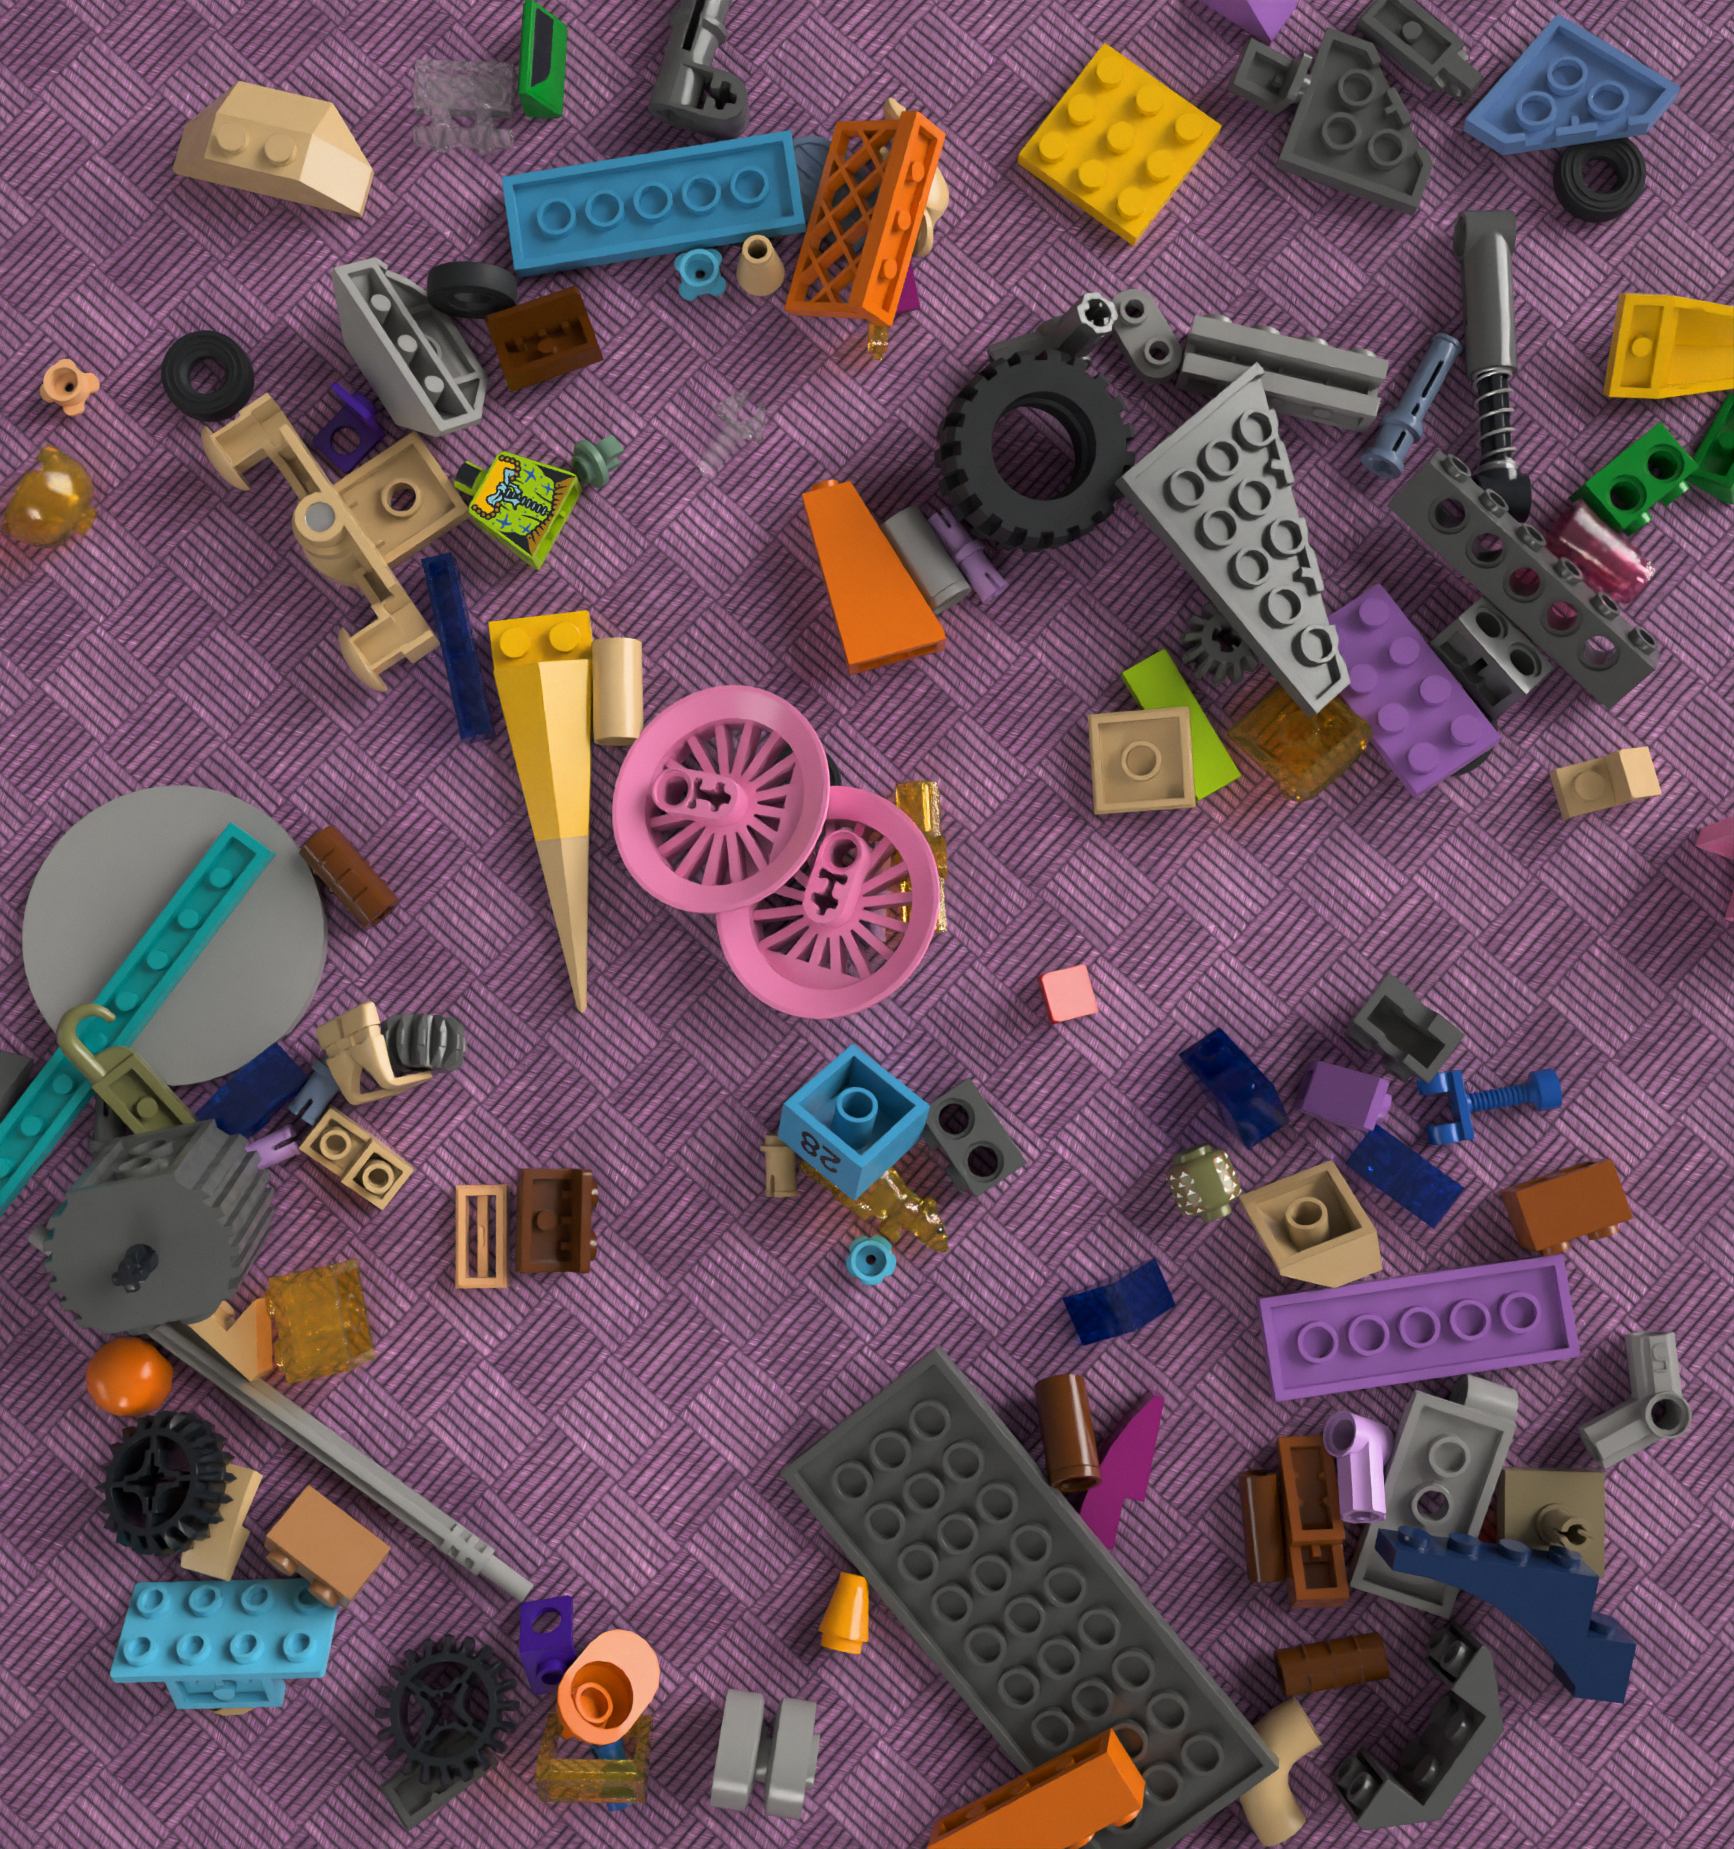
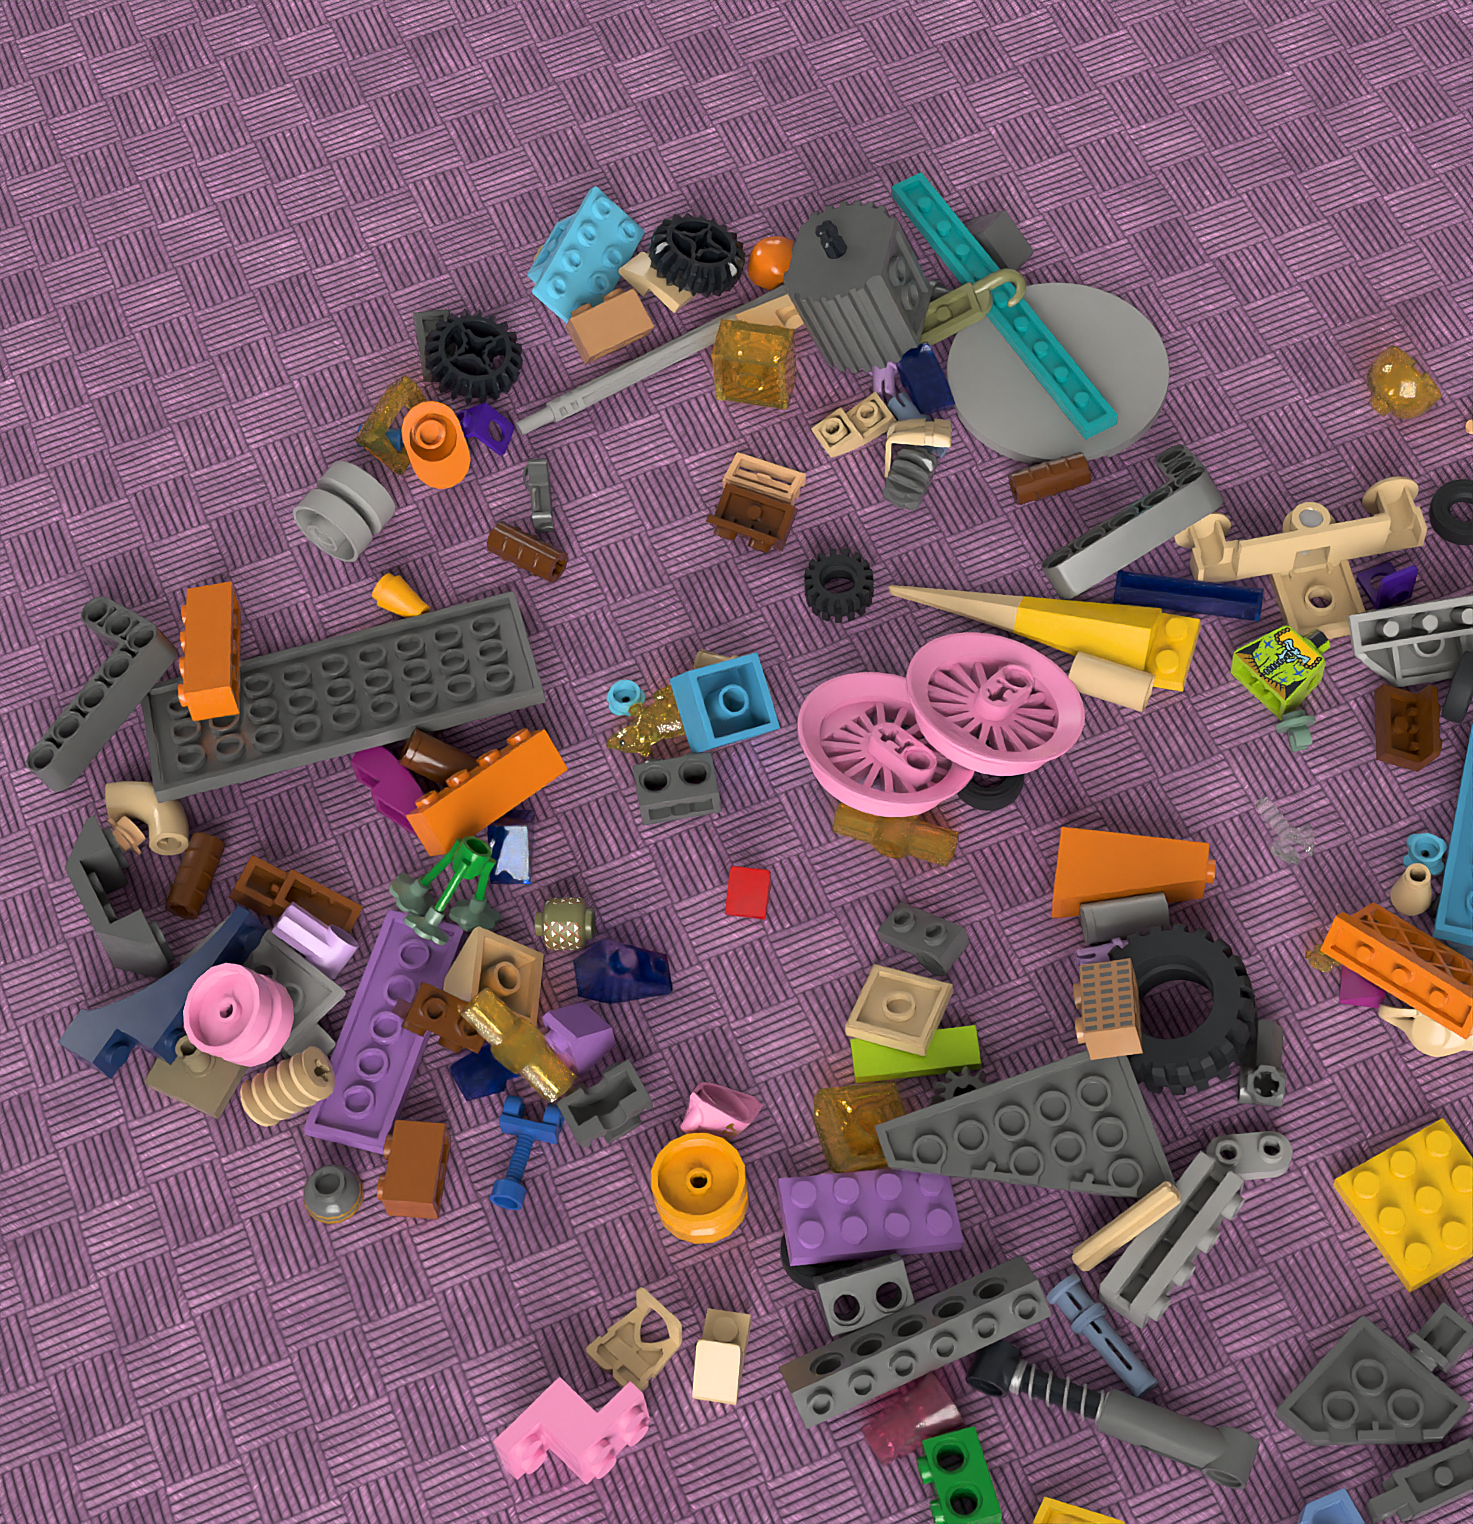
camera: 120 degrees right, 25 degrees down
reddish brown piece [1238,1469,1287,1583] -> none
light grey piece [1578,1330,1692,1469] -> none
none -> light nougat plate [107,816,146,856]
none -> bright pink wheel [183,963,294,1067]
none -> tan piece [240,1046,335,1127]
none -> dark grey piece [303,1164,364,1224]
none -> plant [389,836,501,946]
none -> reddish brown bracket [392,982,495,1054]
none -> orange brick [405,728,568,857]
none -> clear yellow piece [461,987,576,1103]
none -> reddish brown axle [487,521,568,583]
none -> dark grey piece [523,458,554,534]
none -> tan piece [586,1287,682,1392]
none -> light orange wheel [651,1133,749,1244]
none -> bright pink hat [680,1082,763,1142]
none -> black tyre [804,548,874,623]
none -> dark grey plate [877,901,969,976]
none -> beam [1041,444,1224,600]
none -> tan axle [1072,1181,1181,1272]
none -> medium nougat brick [1073,958,1143,1060]

